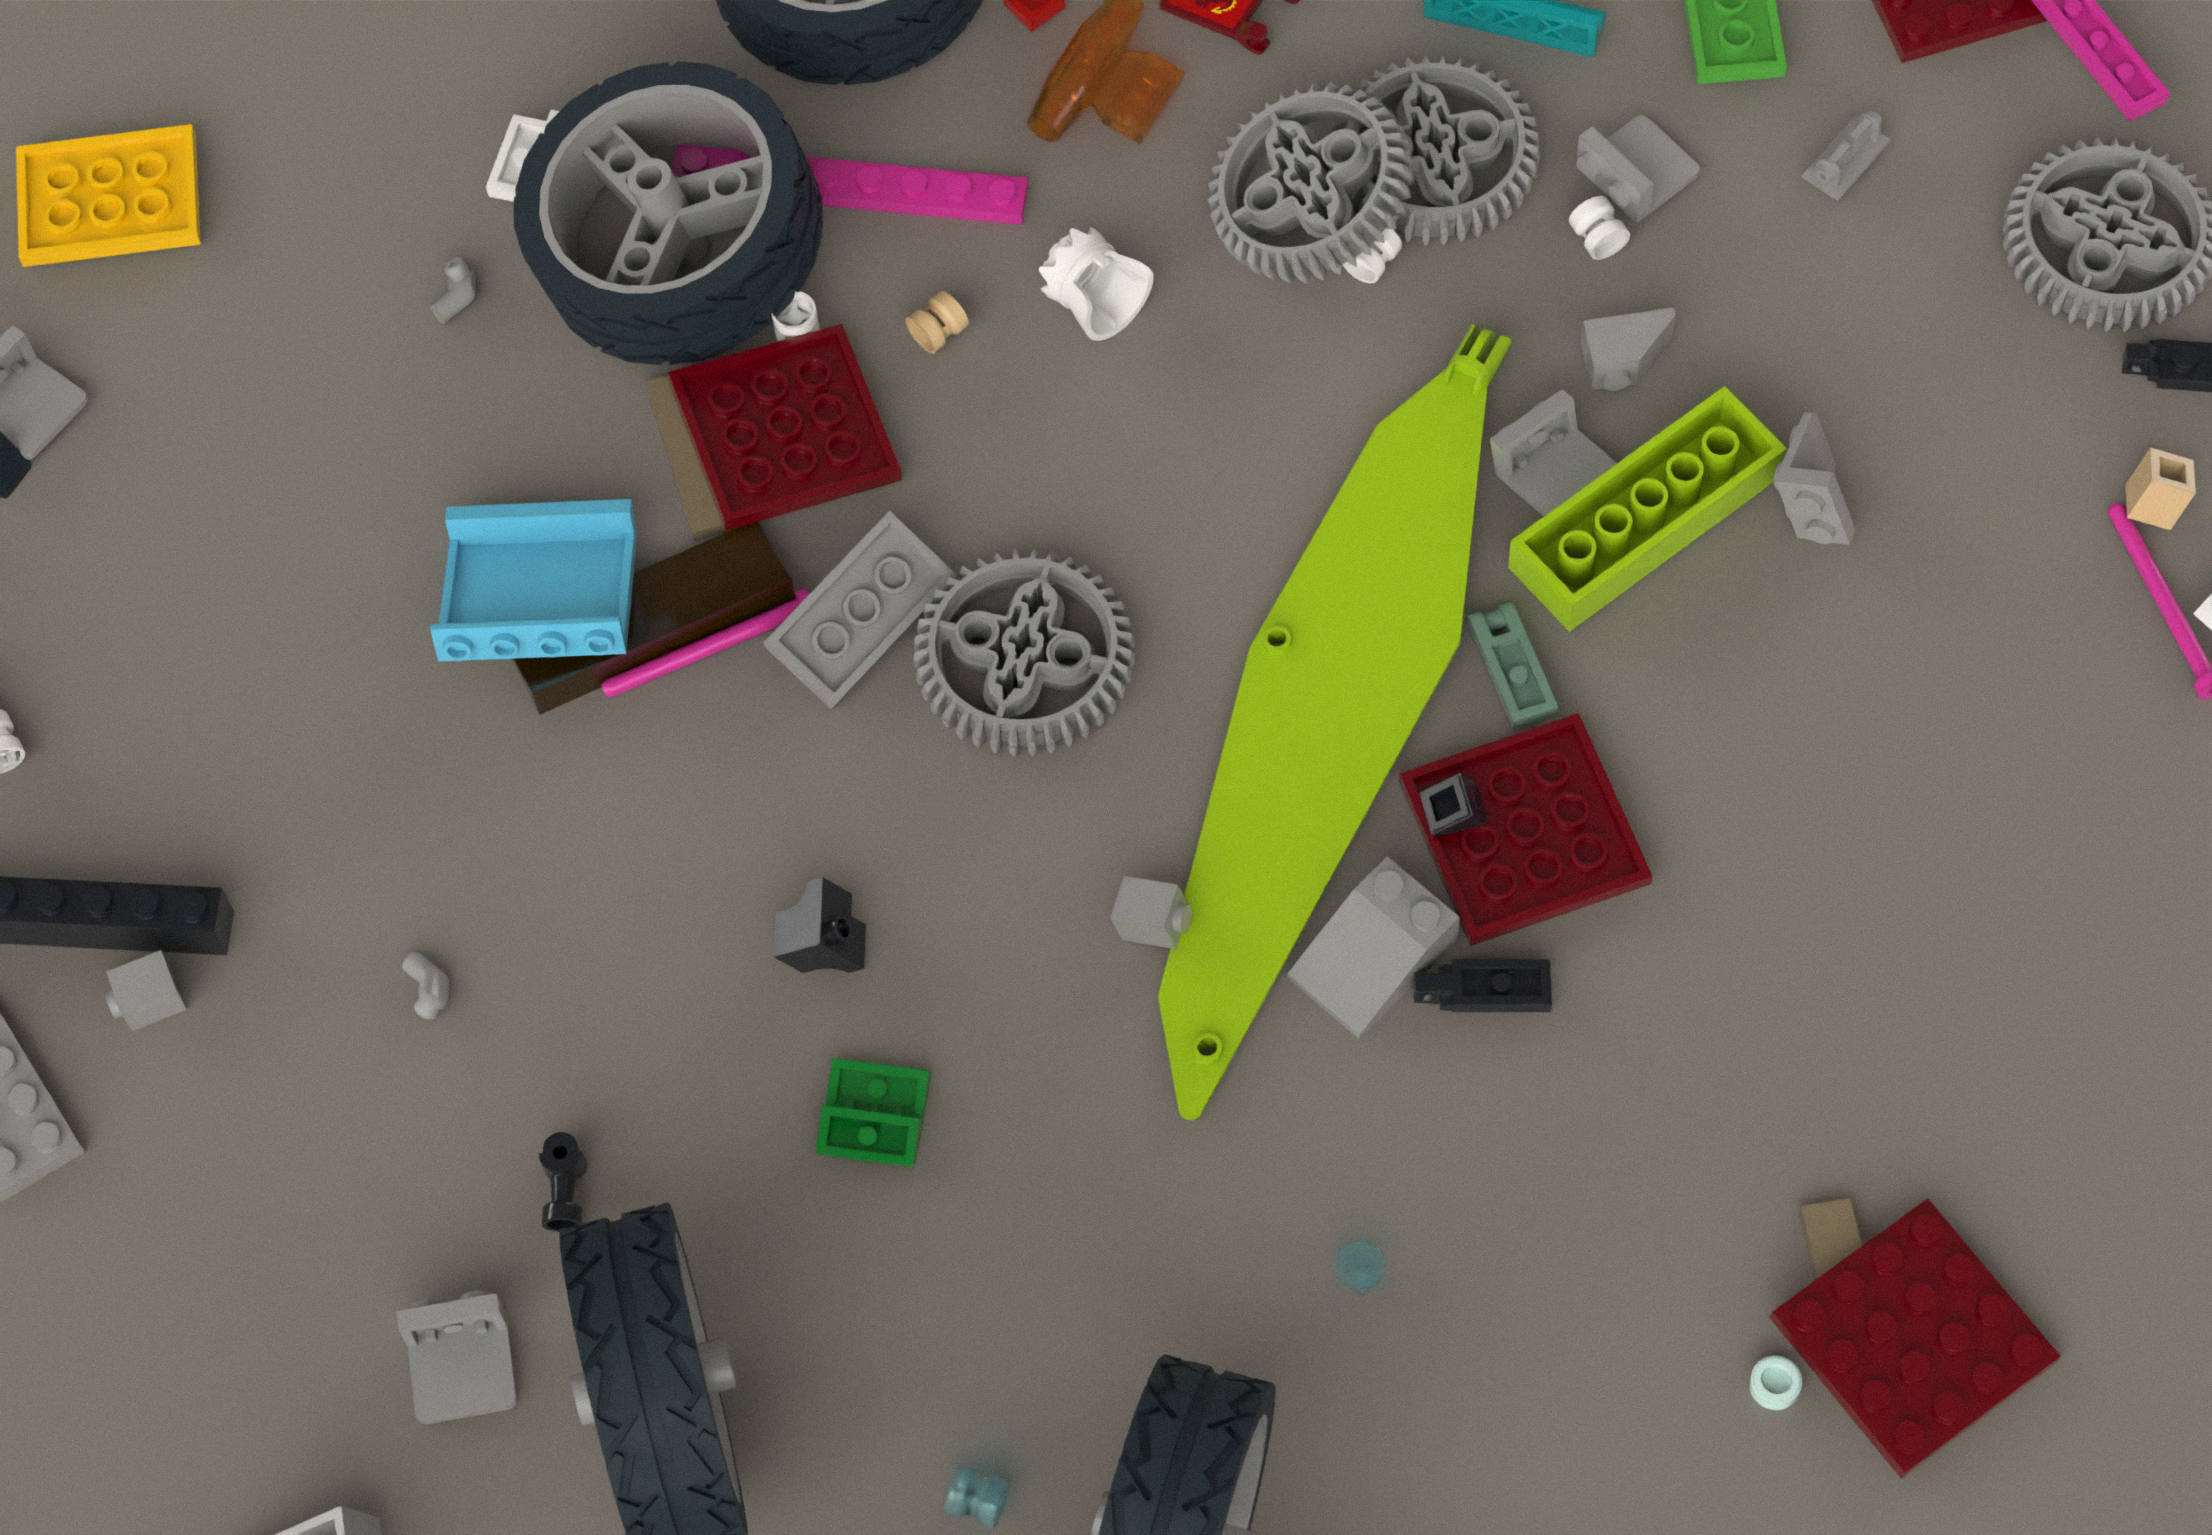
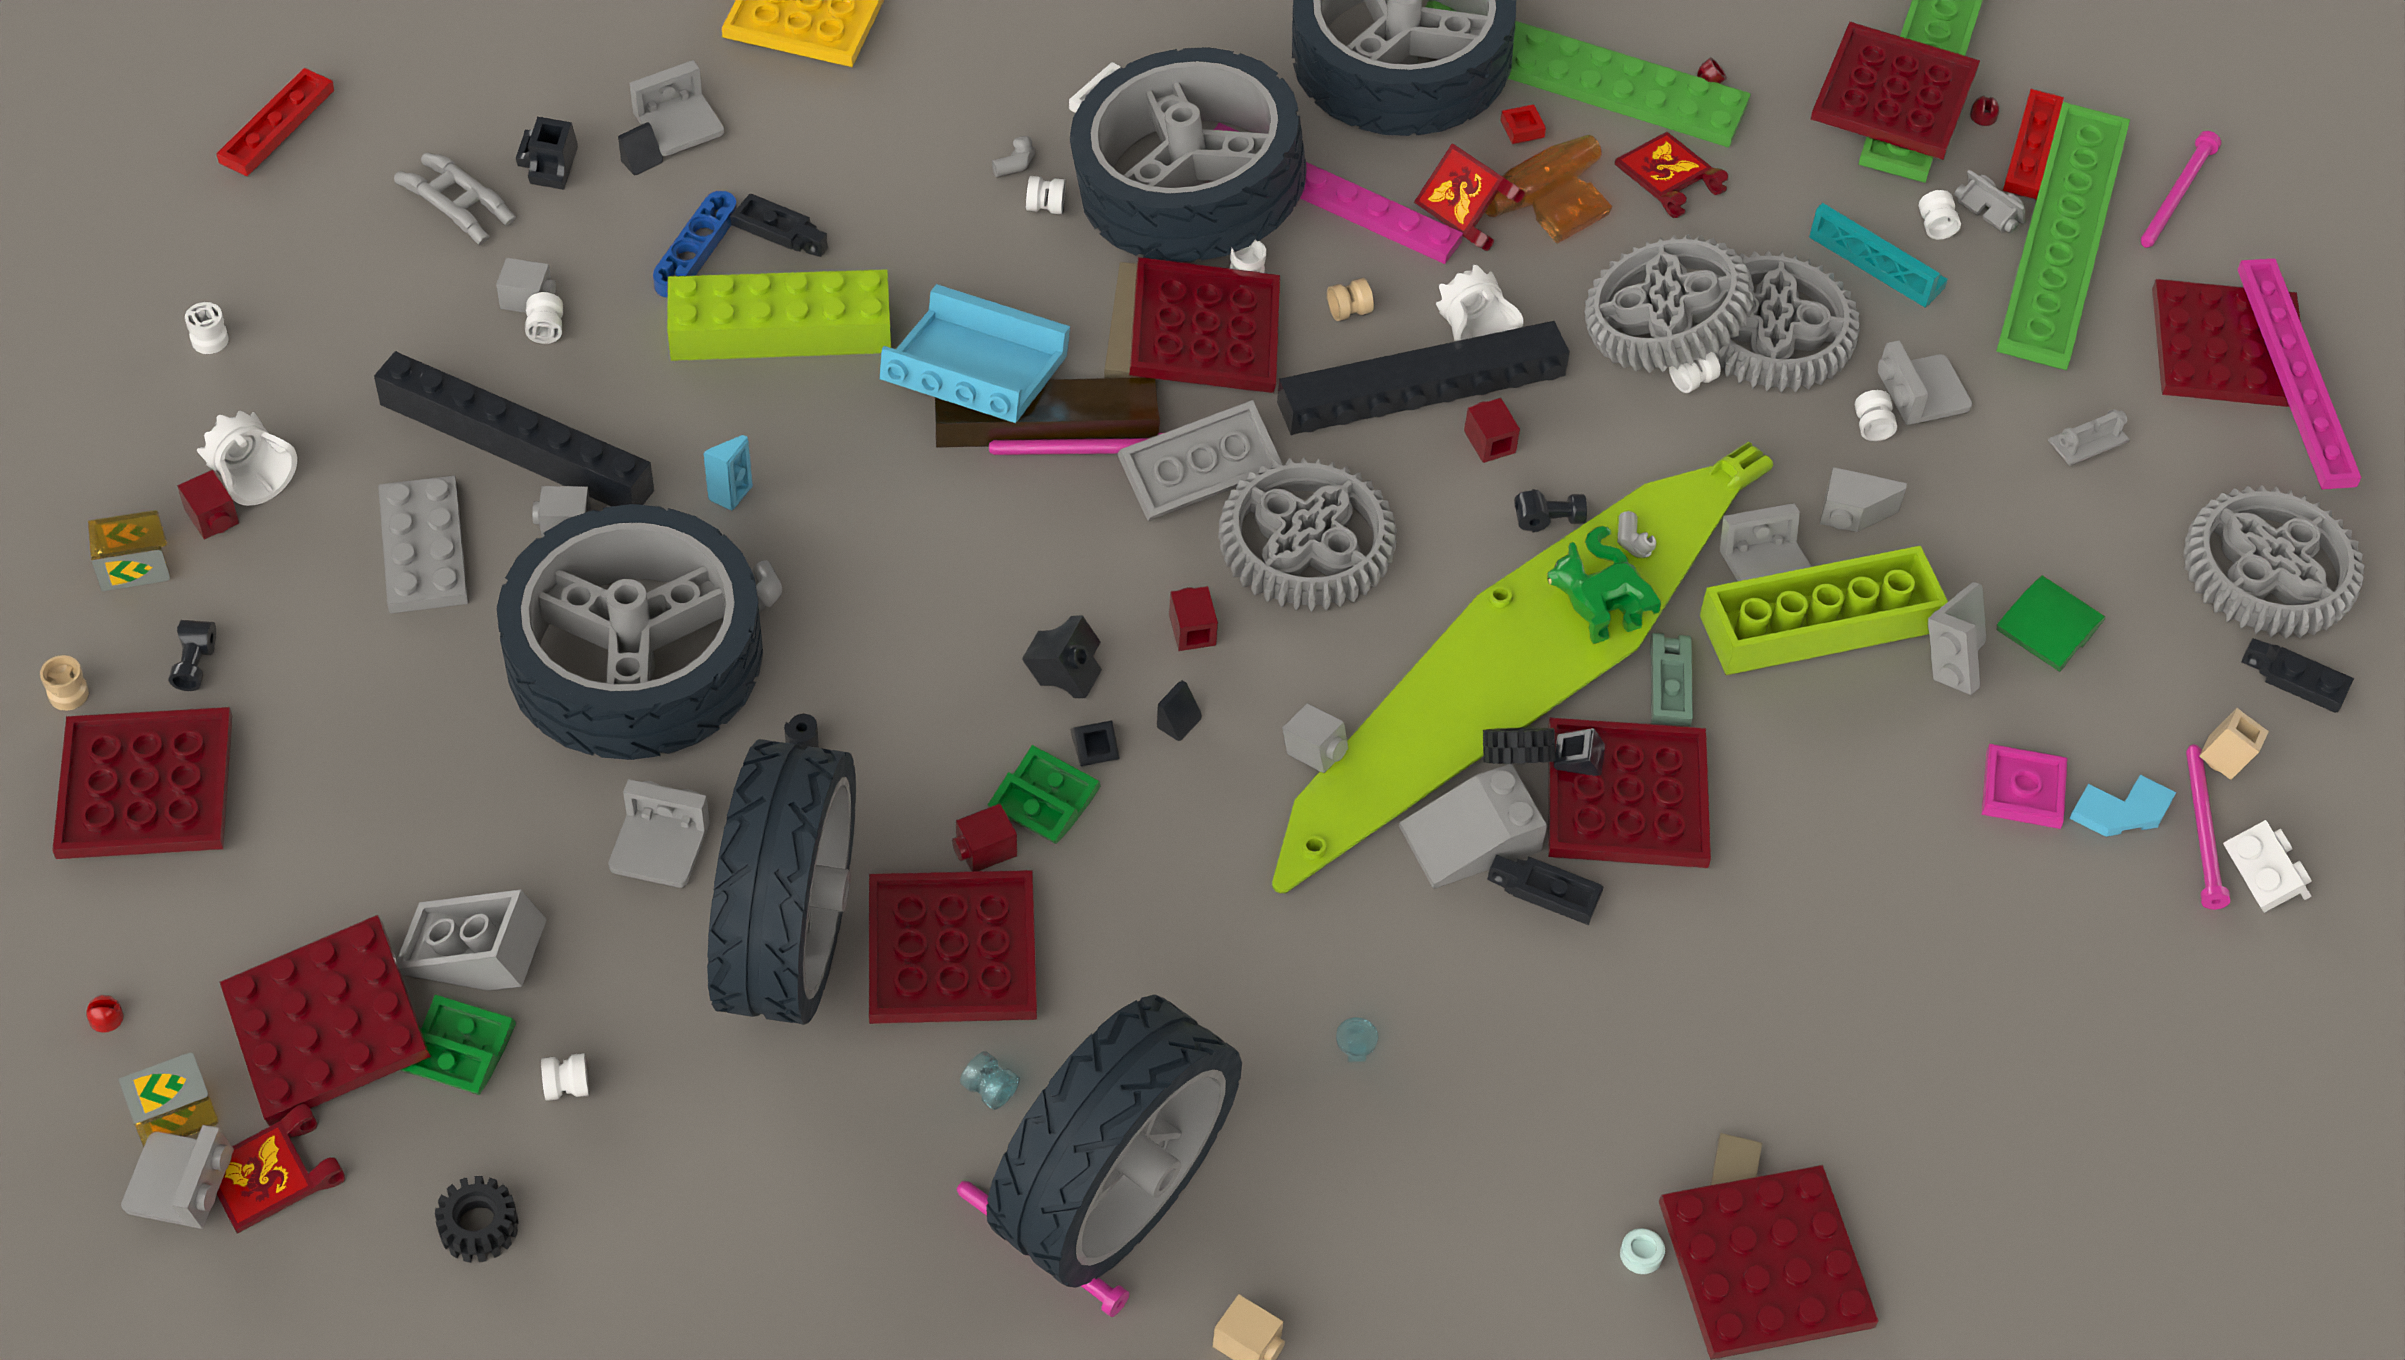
camera: 15 degrees right, 10 degrees down
none -> wheel [496,504,763,760]
none -> blue beam [653,191,737,298]
none -> lime brick [667,269,891,361]
none -> medium azure slope [703,435,753,511]
none -> black hinge [730,193,829,257]
none -> dark red plate [869,870,1037,1024]
none -> dark red brick [952,804,1017,872]
none -> white wheel [1026,176,1066,214]
none -> black slope [1070,720,1120,767]
none -> black slope [1157,680,1202,741]
none -> dark red brick [1169,586,1218,651]
none -> black brick [1277,321,1570,435]
none -> flag [1414,143,1526,251]
none -> dark red brick [1464,398,1520,463]
none -> black tyre [1483,727,1555,764]
none -> black leg [1514,489,1587,533]
none -> green animal [1547,526,1661,644]
none -> light grey arm [1618,511,1657,558]
none -> dark pink tile [1982,744,2067,829]
none -> green slope [1997,575,2106,672]
none -> medium azure tile [2069,775,2176,837]

